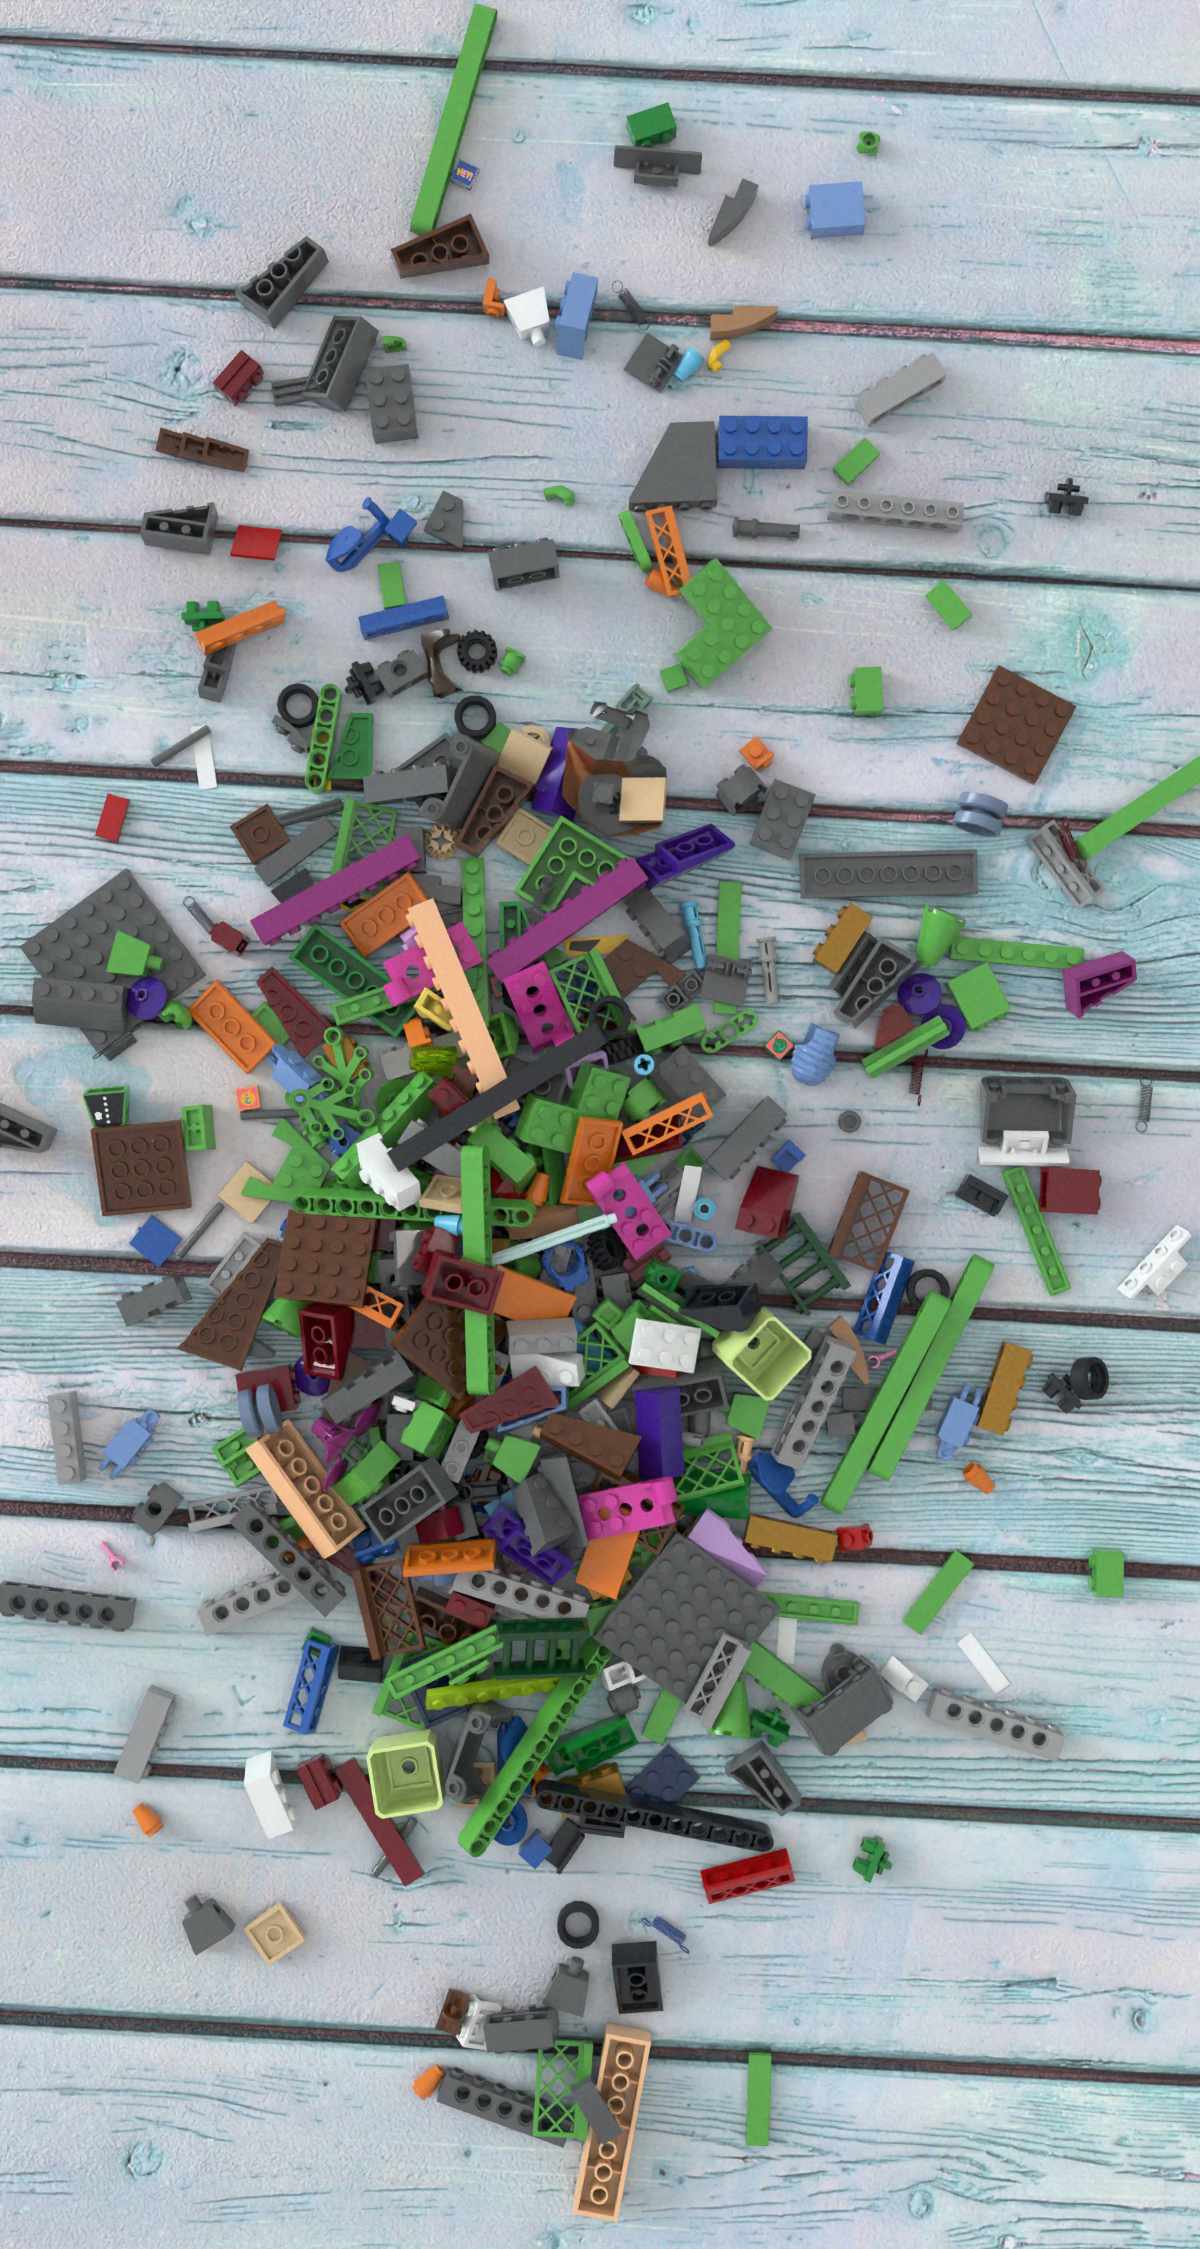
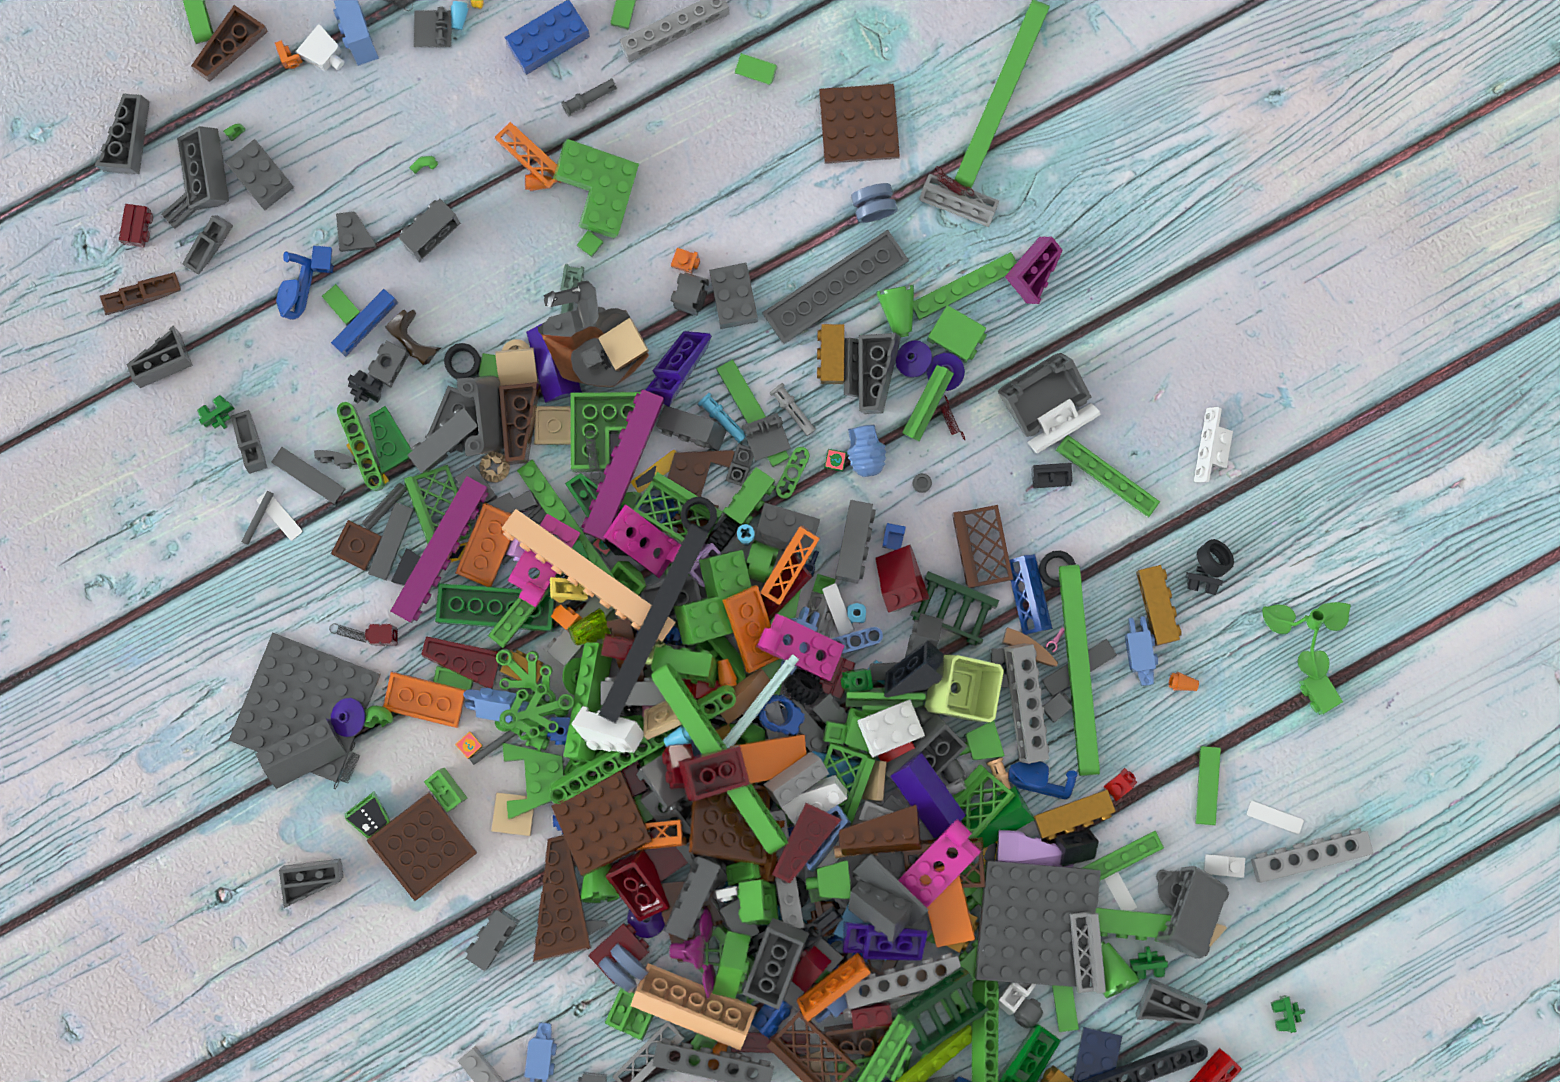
camera: 30 degrees left, 5 degrees down
red tile [95,793,130,843] -> none
bright green torso [106,931,164,977] -> none
blue piece [129,1215,182,1268] -> none
dark grey bar [176,1202,225,1258] -> none
orange fence [194,600,286,656] -> none
light grey plate [204,1232,262,1297] -> none
red piece [230,525,282,561] -> none
black tyre [277,683,319,728] -> none
black tyre [457,630,497,673] -> none
bright green brick [498,646,526,676] -> none
bright green beam [618,510,653,573] -> none
dark grey slope [629,421,717,513] -> none
bright green brick [849,666,883,716] -> none
bright green beam [867,1254,995,1481] -> none
clear red slope [872,1003,915,1051] -> none
dark red brick [1039,1167,1102,1215] -> none
dark grey piece [1136,1075,1153,1132] -> none
none -> dark grey slope [182,215,233,274]
none -> dark grey tile [271,447,346,504]
none -> black panel [1055,829,1099,866]
none -> bright green plant [1262,602,1351,680]

